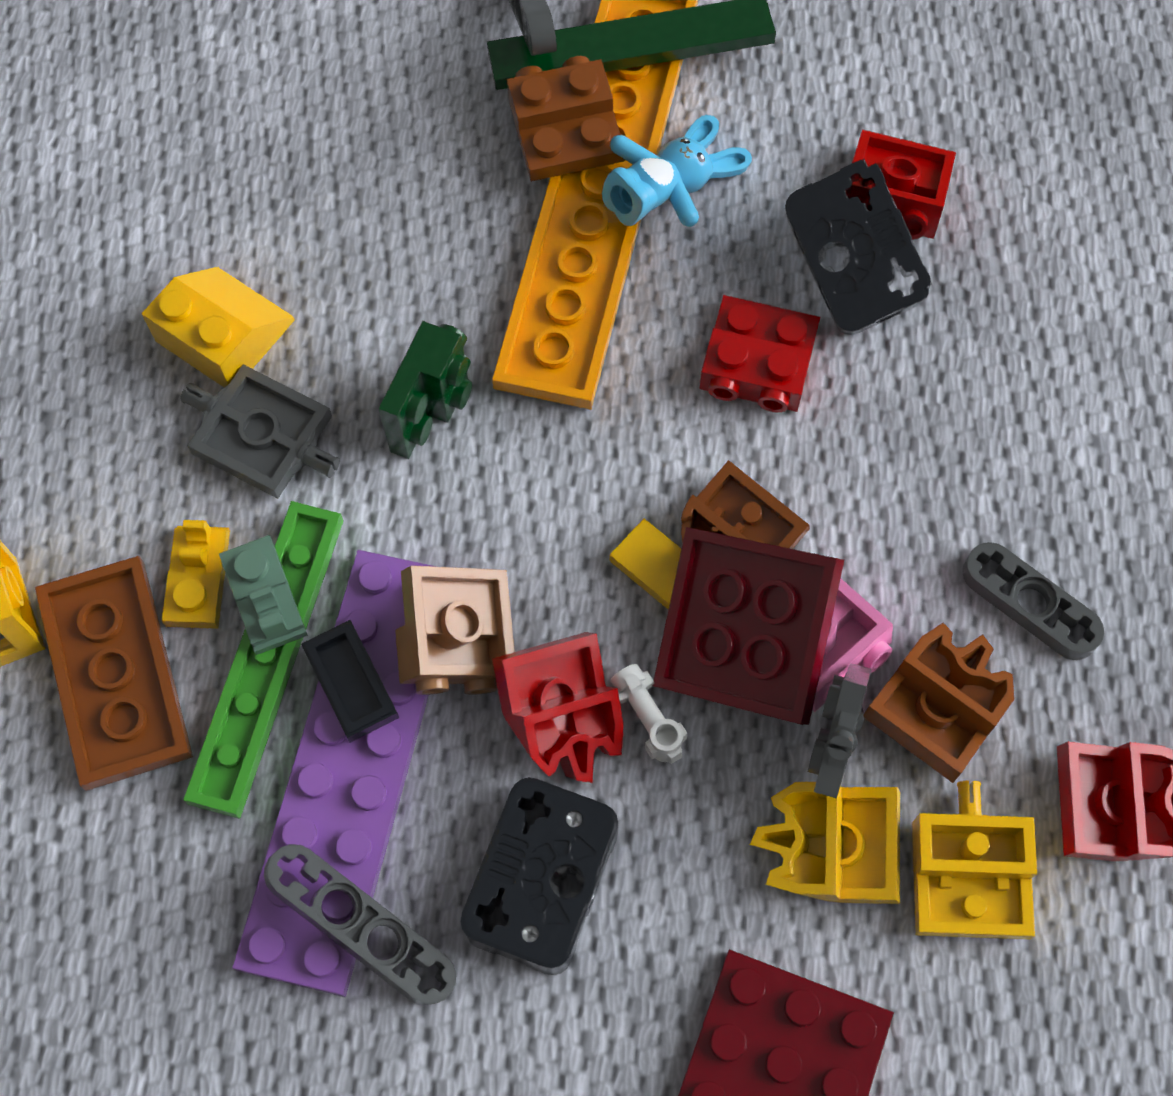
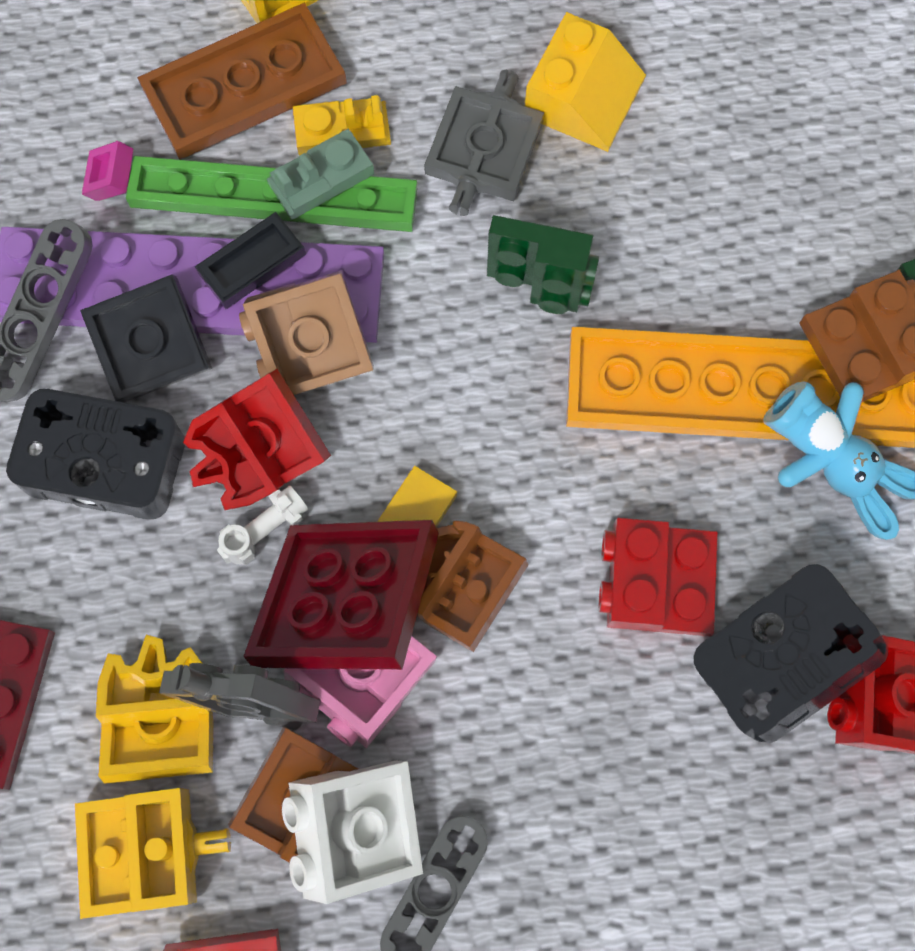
camera: 80 degrees right, 5 degrees up
none -> black tile [80,274,212,403]
none -> dark pink plate [82,141,134,201]
none -> white plate [282,760,423,904]

